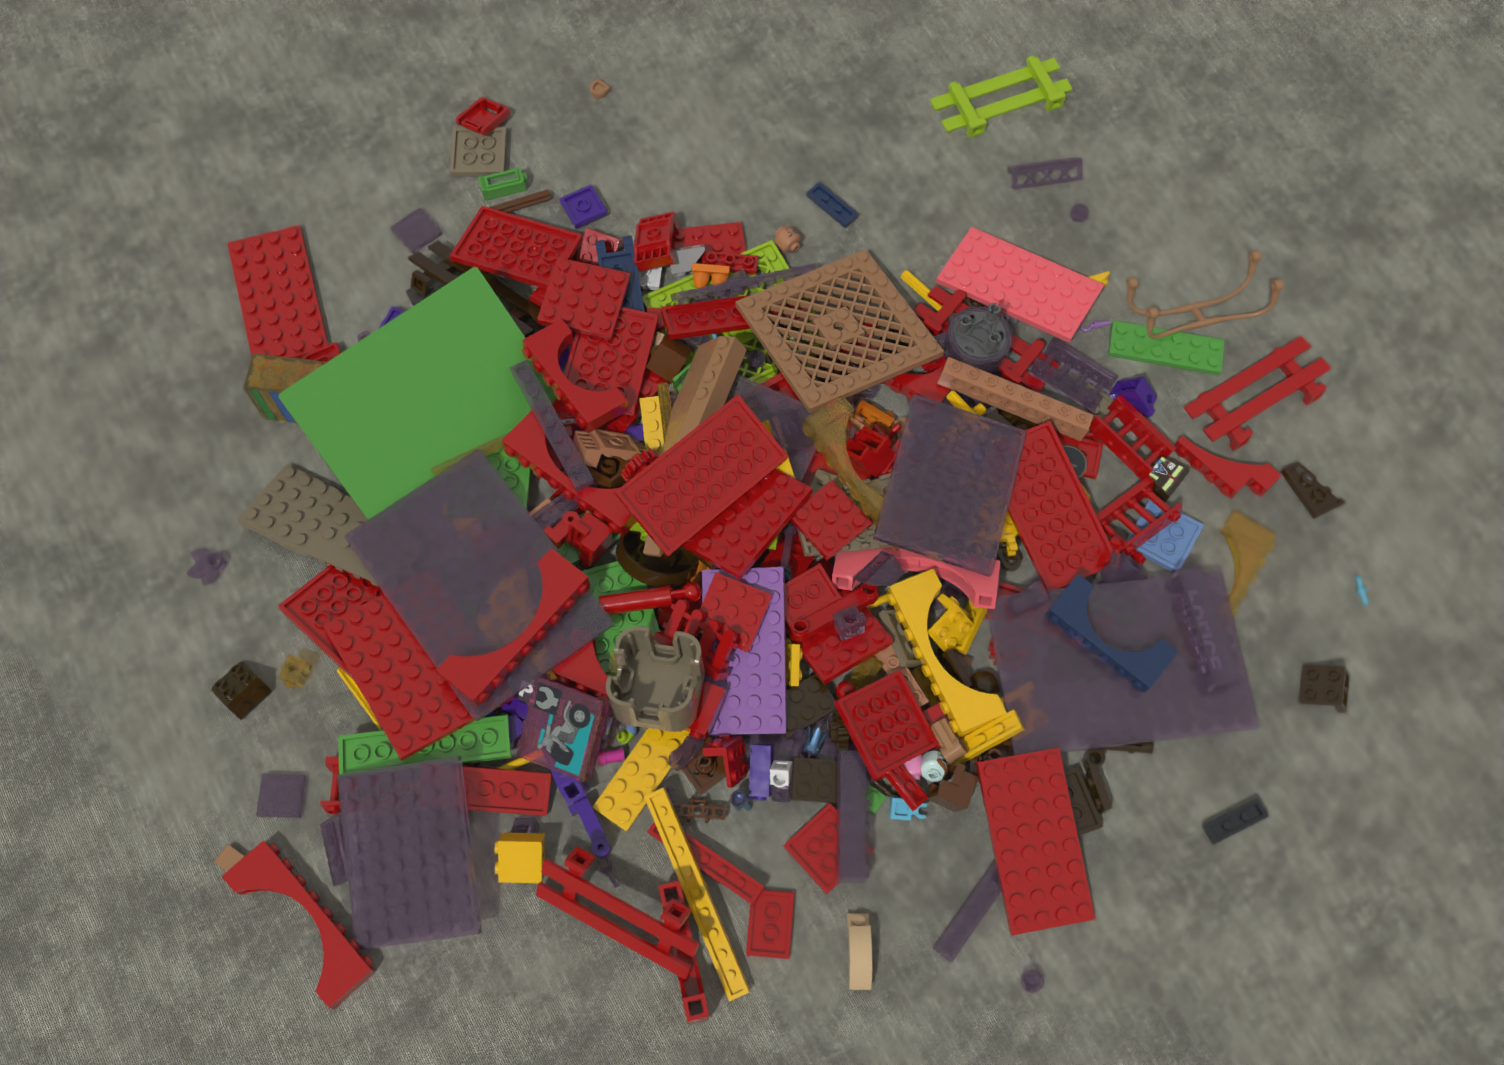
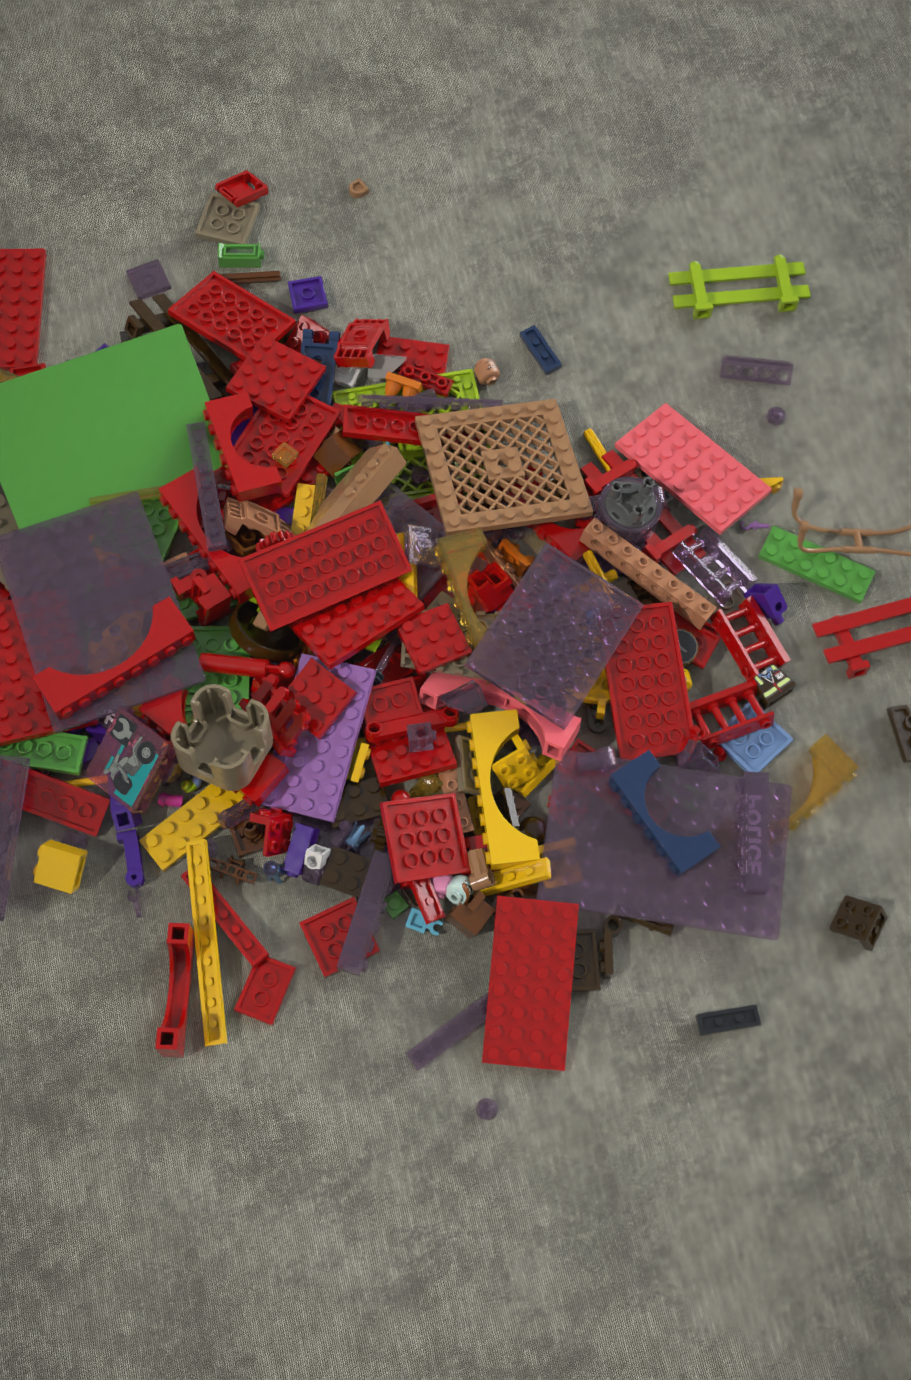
camera: 15 degrees right, 0 degrees up
red fence [536,846,699,980] -> none
tan arch [846,913,872,990] -> none
red piece [872,423,902,442] -> none
red arch [1174,436,1282,499] -> none
none -> clear yellow plate [272,442,298,468]

